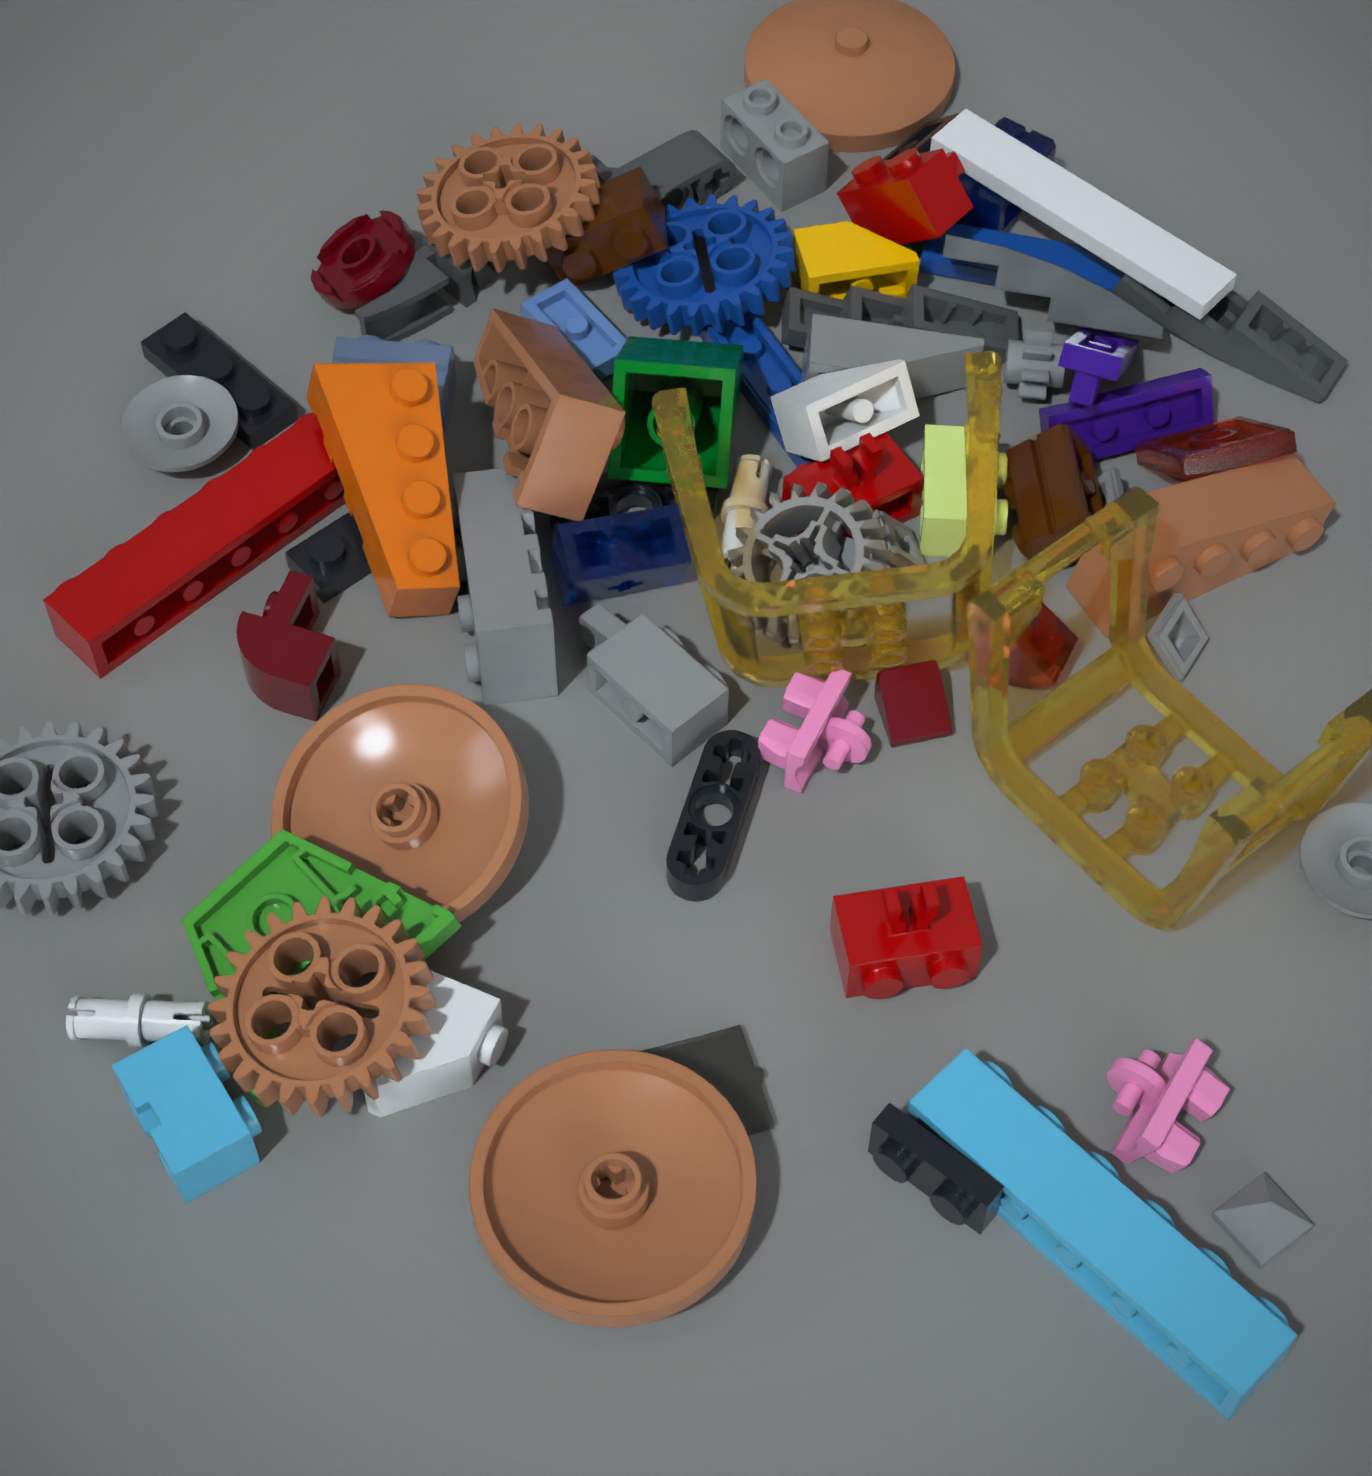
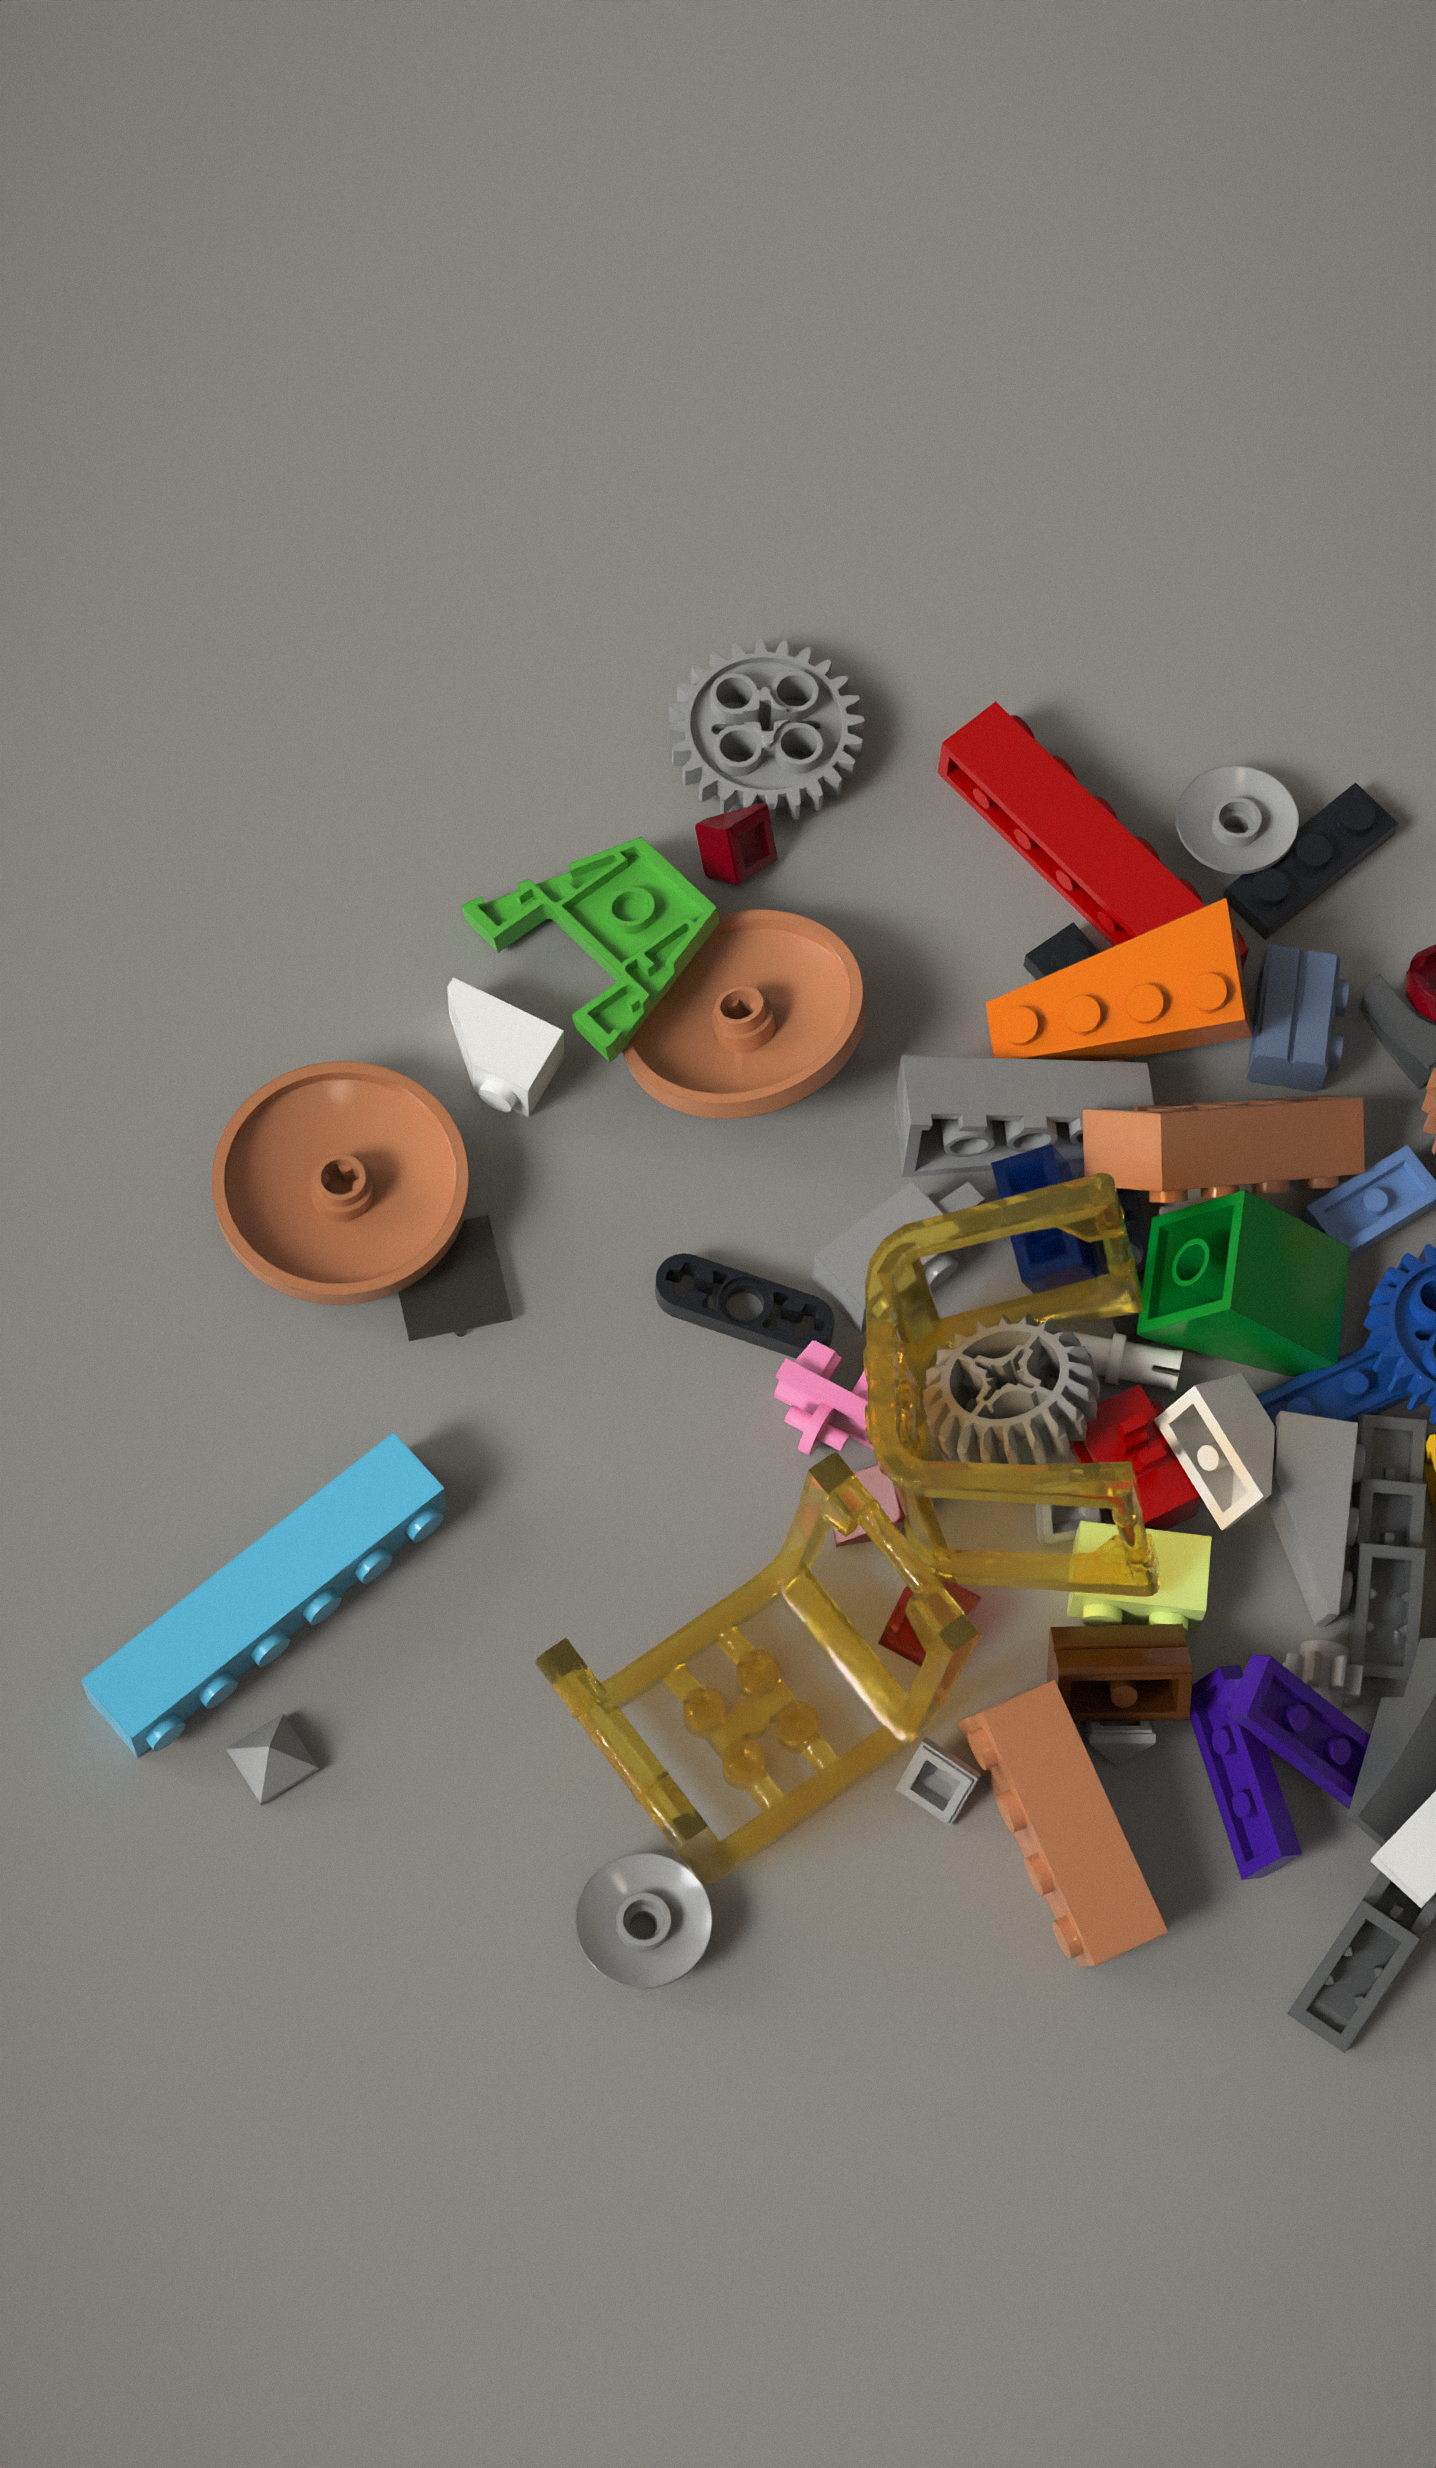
camera: 90 degrees right, 10 degrees up
white pin [66,993,212,1048] -> none
medium azure brick [111,1025,262,1204] -> none
nougat gear [208,896,437,1117] -> none
dark red brick [236,570,341,722] -> none
red brick [830,876,983,999] -> none
black plate [868,1102,1004,1235] -> none
bright pink hips [1106,1038,1230,1174] -> none
clear red tile [1135,416,1297,480] -> none
none -> dark red slope [695,803,778,885]

